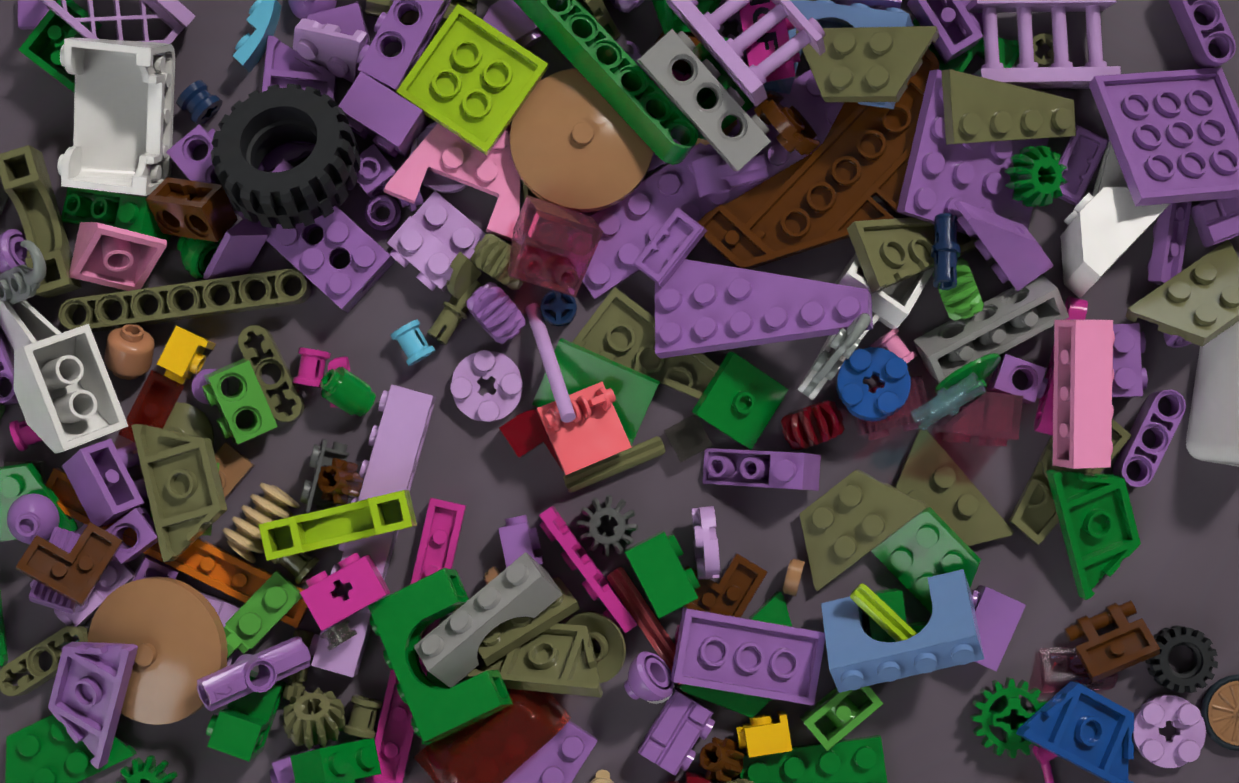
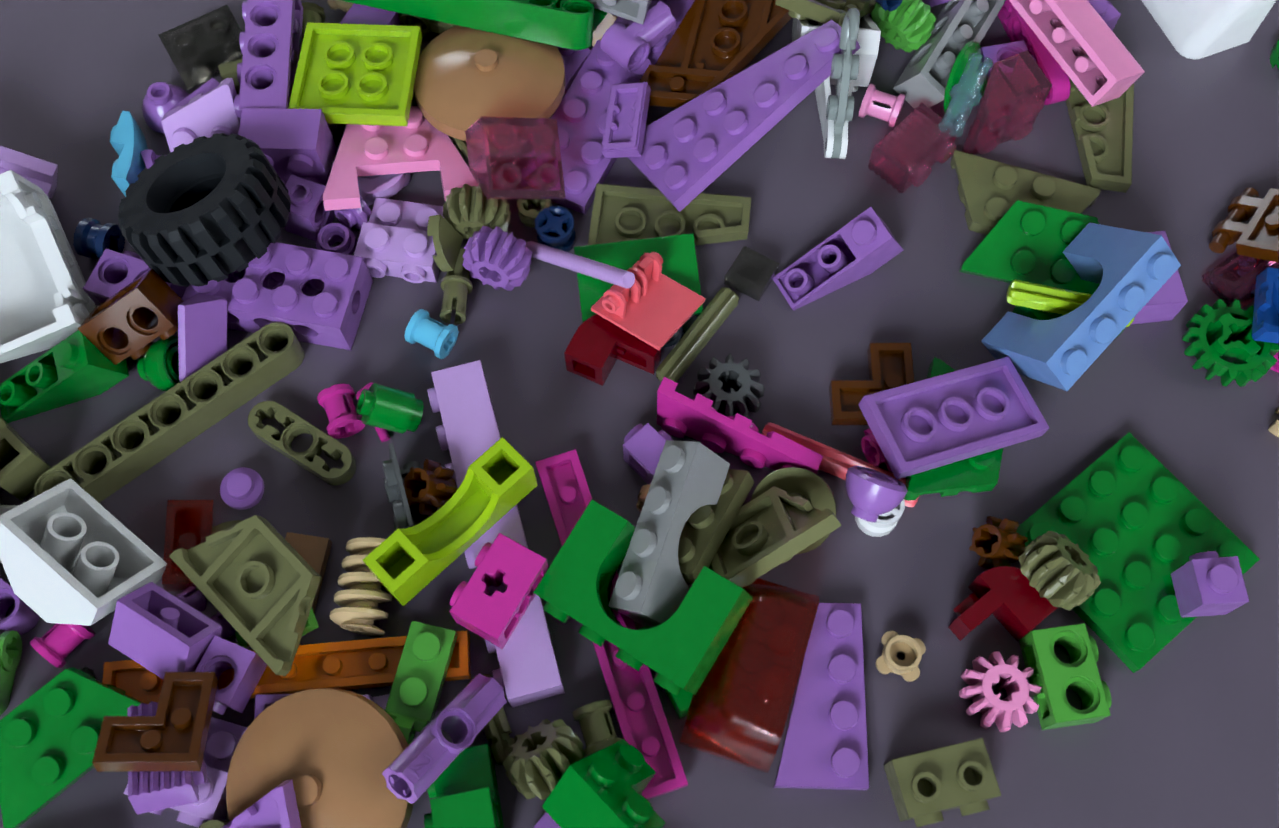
camera: 30 degrees left, 20 degrees down
medium lavender brick [6,493,60,544] -> none
bright pink slope [69,222,167,291] -> none
nougat head [104,324,155,380] -> none
yellow brick [157,326,216,384] -> none
bright green brick [202,358,278,445] -> none
olive bush [271,552,320,585] -> none
clear smoke bush [320,618,358,651] -> none
lavender plate [450,350,523,422] -> none
green brick [625,530,701,618] -> none
medium lavender brick [638,687,715,776] -> none
lavender plate [691,506,720,579] -> none
green plate [692,351,789,450] -> none
yellow brick [736,710,792,758] -> none
dark red gear [781,400,845,450] -> none
medium nougat tile [782,559,805,597] -> none
olive wing [800,469,929,591] -> none
bright green brick [800,686,884,751] -> none
blue plate [837,347,911,421] -> none
green wing [1046,469,1141,600] -> none
medium lavender beam [1113,389,1186,487] -> none

